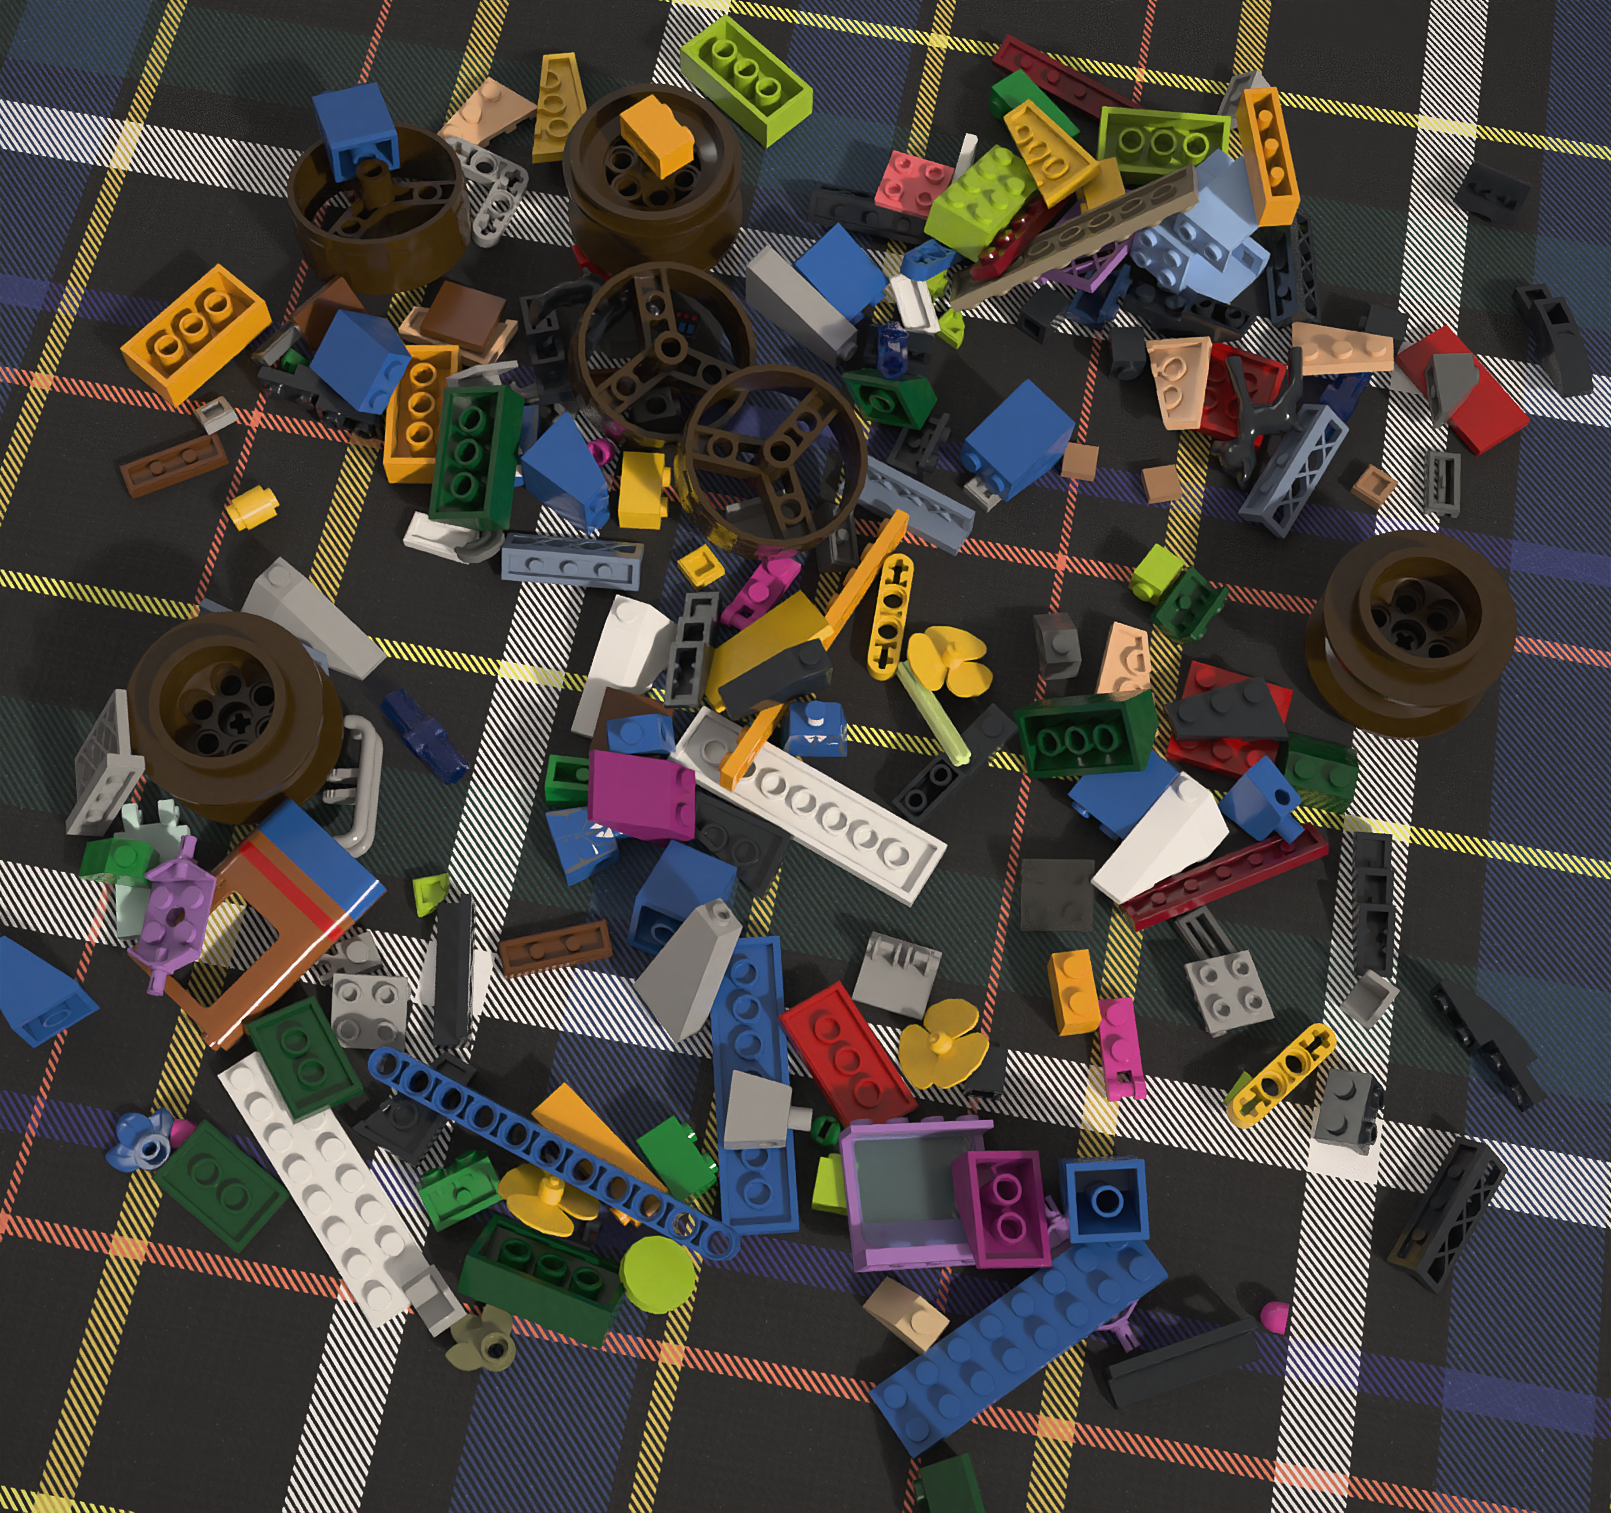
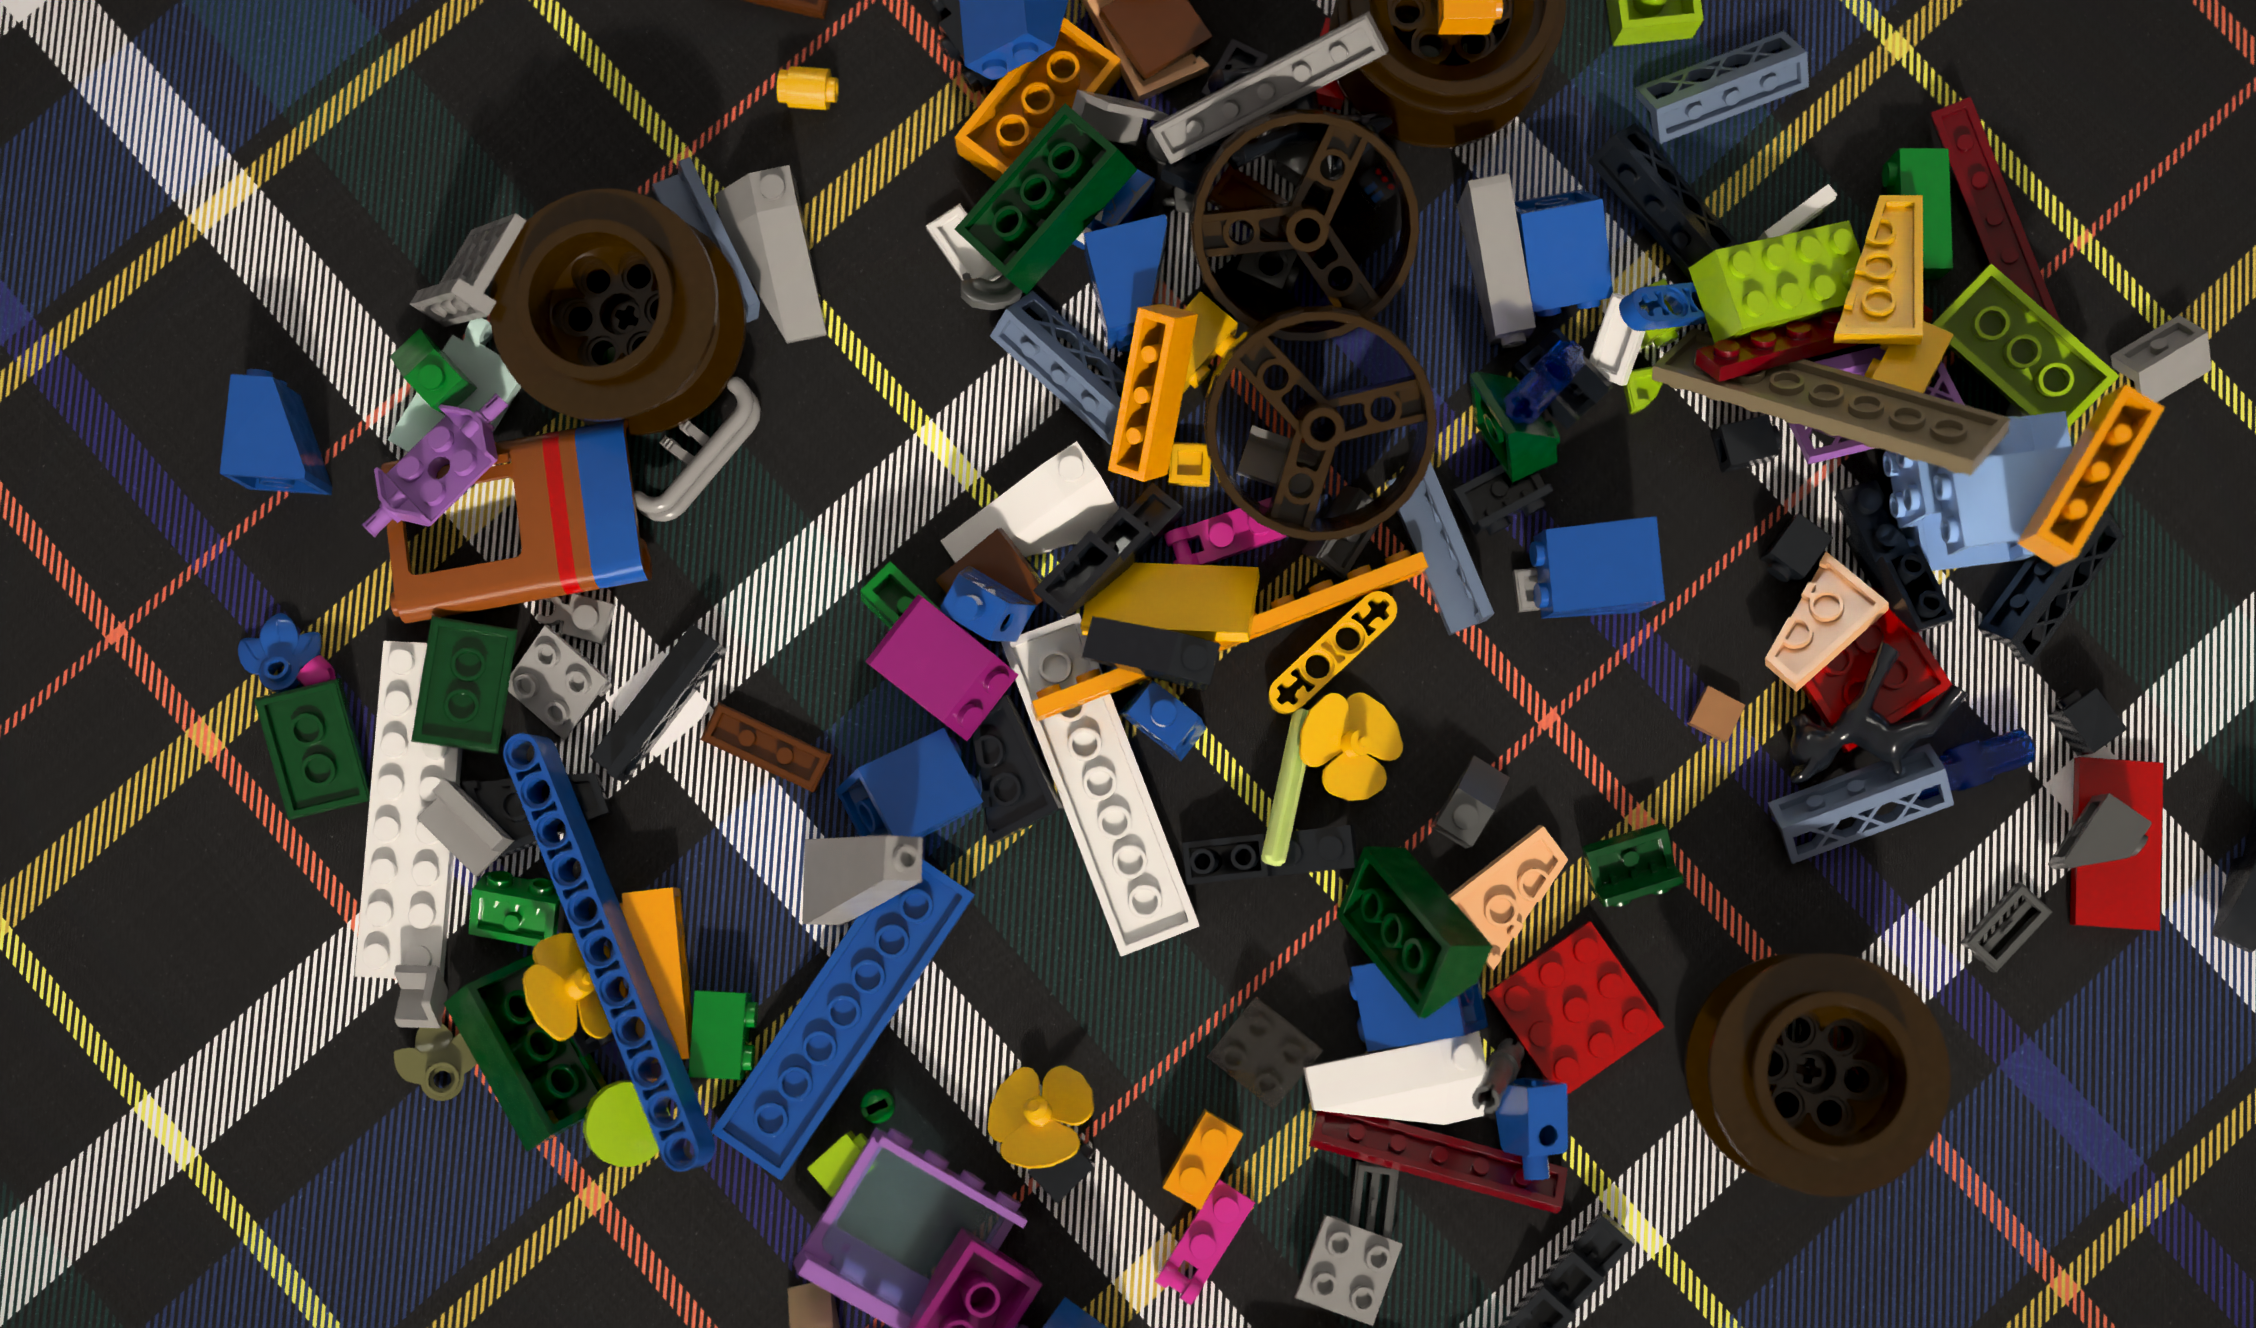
camera: 40 degrees right, 15 degrees up
clear blue piece [380,688,470,786] -> none
lime tile [413,873,450,917] -> none
blue torso [545,806,632,886] -> none
dark pink hinge [587,438,616,467] -> none
light grey torso [724,1070,813,1150] -> none
red tile [776,980,919,1146] -> none
light grey hinge [852,931,942,1021] -> none
coral bracket [874,150,955,220] -> none
medium nougat tile [1060,442,1099,482] -> none
dark blue bracket [1065,264,1133,333] -> none
lime brick [1128,543,1185,606] -> none
black wing [1163,675,1289,742] -> none
dark green slope [1279,732,1359,815] -> none
light nougat wing [1292,322,1394,375] -> none
medium nougat tile [1350,464,1398,511] -> none
none -> light grey panel [417,778,514,877]
none -> light orange brick [1108,303,1198,482]
none -> light grey tile [1150,12,1389,164]
none -> dark grey pin [1472,1038,1525,1113]
none -> sand blue fence [1635,31,1809,144]

